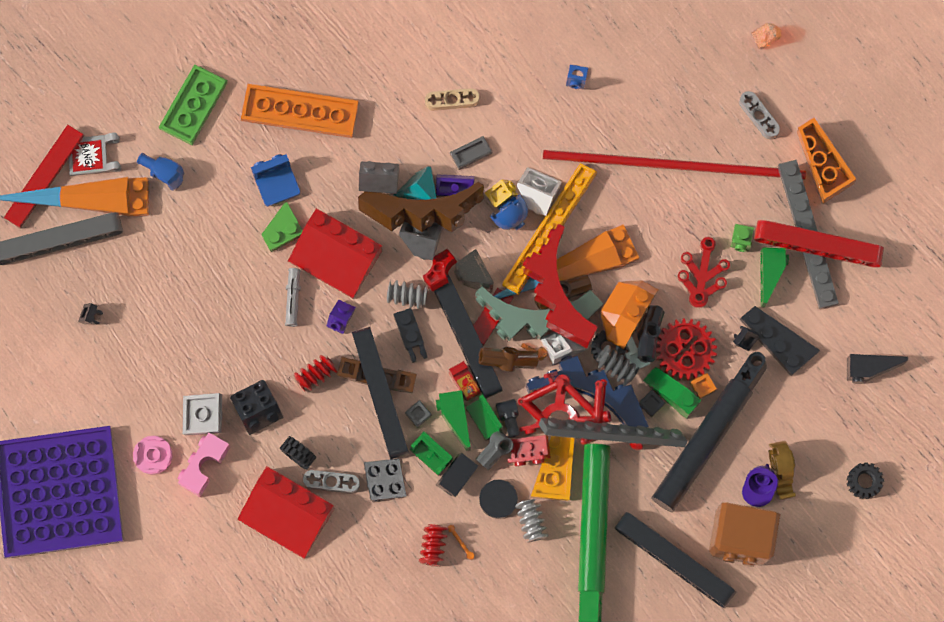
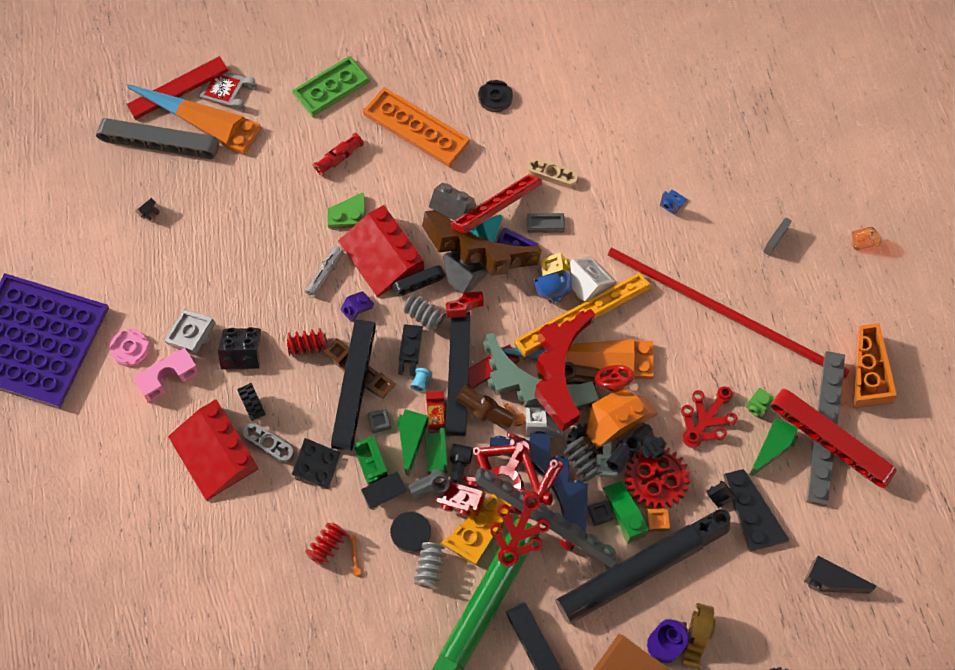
camera: 30 degrees right, 10 degrees down
blue piece [137,153,184,191] -> none
blue bracket [251,154,300,207] -> none
clear smoke slope [454,249,494,293] -> none
light grey beam [739,91,780,139] -> none
none -> red piece [312,132,364,176]
none -> black beam [392,265,446,297]
none -> medium azure bush [410,368,432,393]
none -> red tile [450,174,542,234]
none -> black tile [478,80,513,112]
none -> red plant [490,492,550,567]
none -> red piece [595,365,634,392]
none -> black gear [642,435,667,460]
none -> dark grey tile [764,217,792,256]

